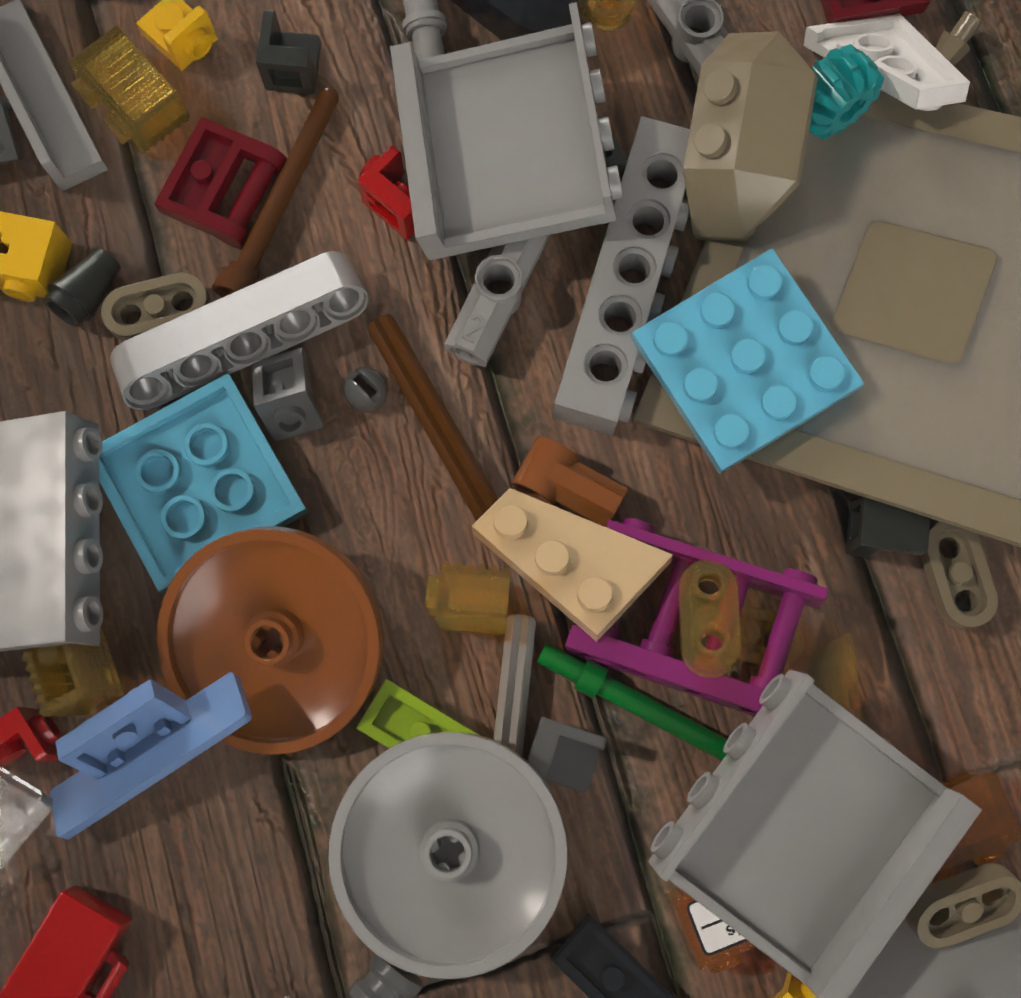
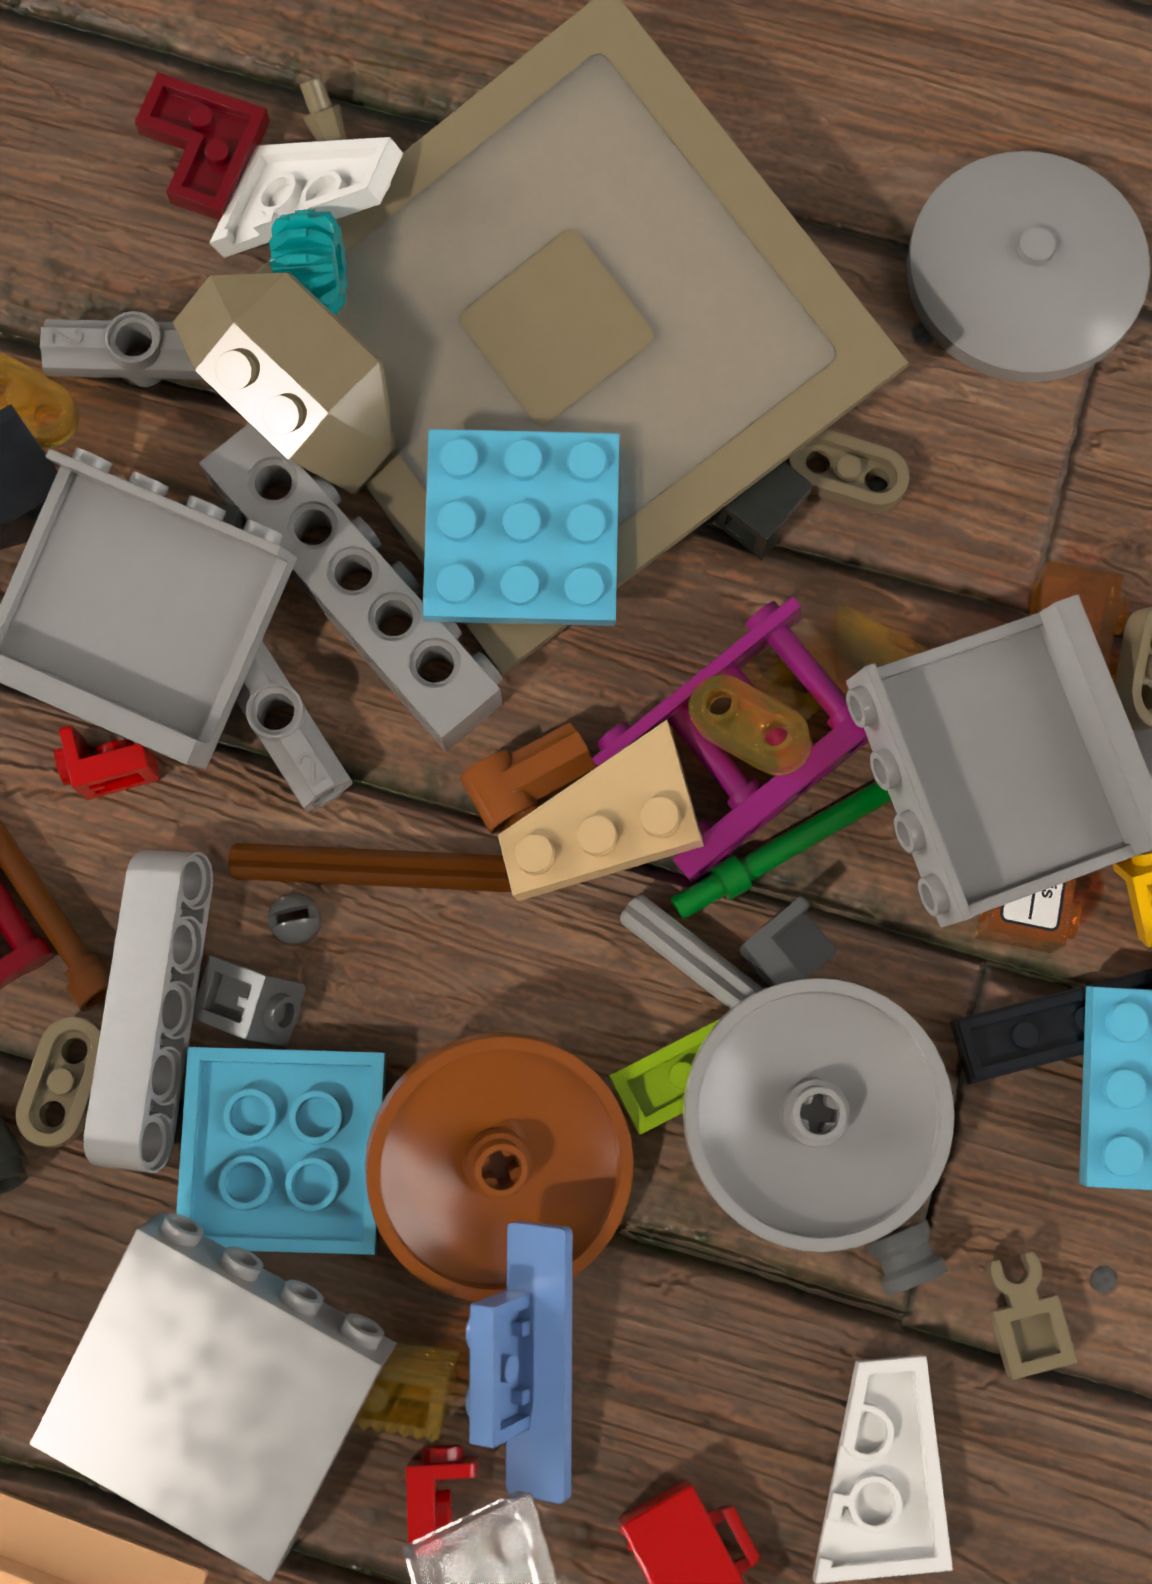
camera: 55 degrees left, 0 degrees up
clear yellow brick [425,560,511,636] -> none

